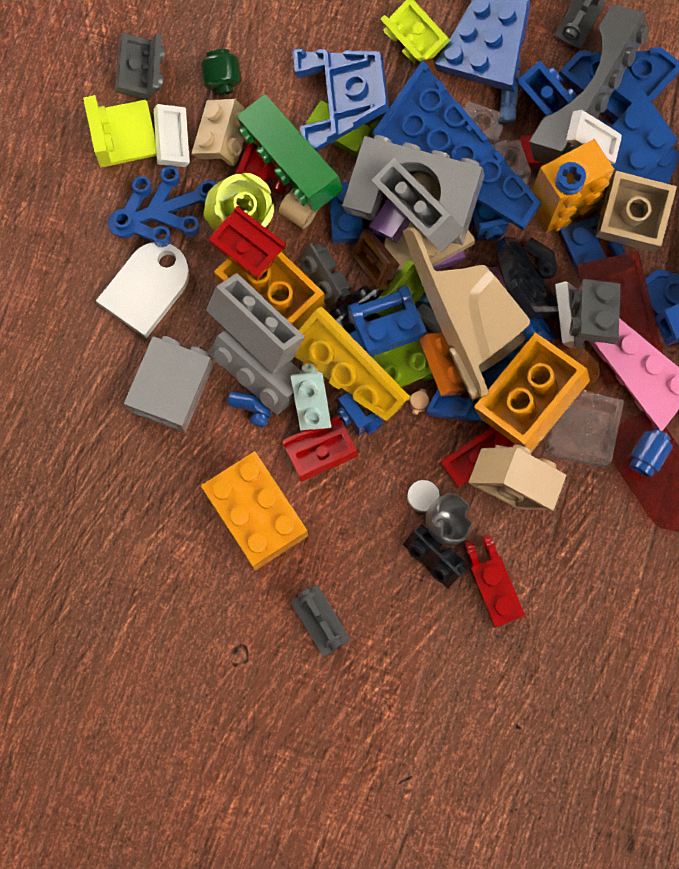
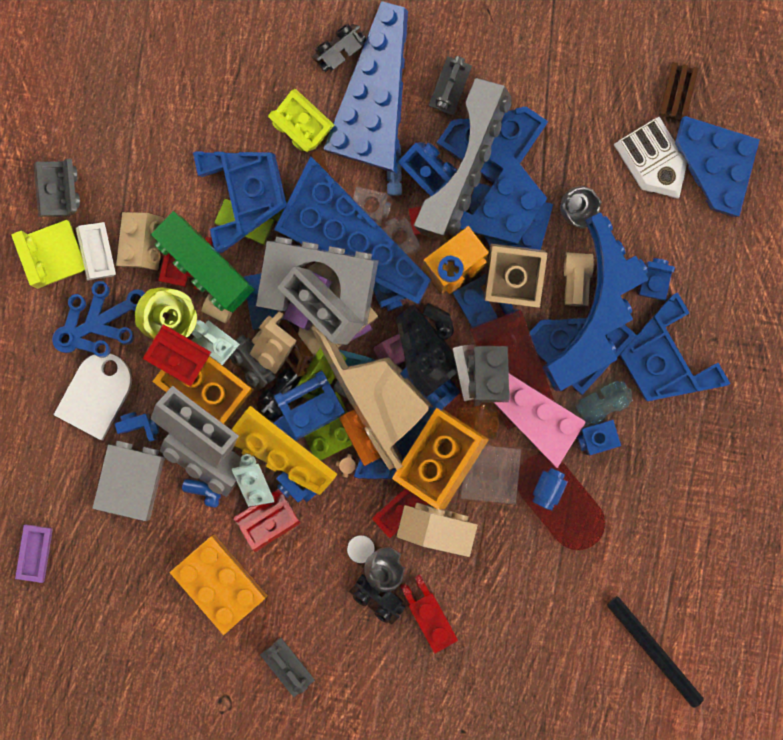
camera: 10 degrees left, 10 degrees up
dark green head [201,49,242,96] -> none
white tile [566,110,622,164] -> none
none -> medium lavender tile [15,524,53,583]
none -> blue bracket [114,412,160,441]
none -> light aqua hinge [191,320,240,365]
none -> tan bracket [250,311,297,374]

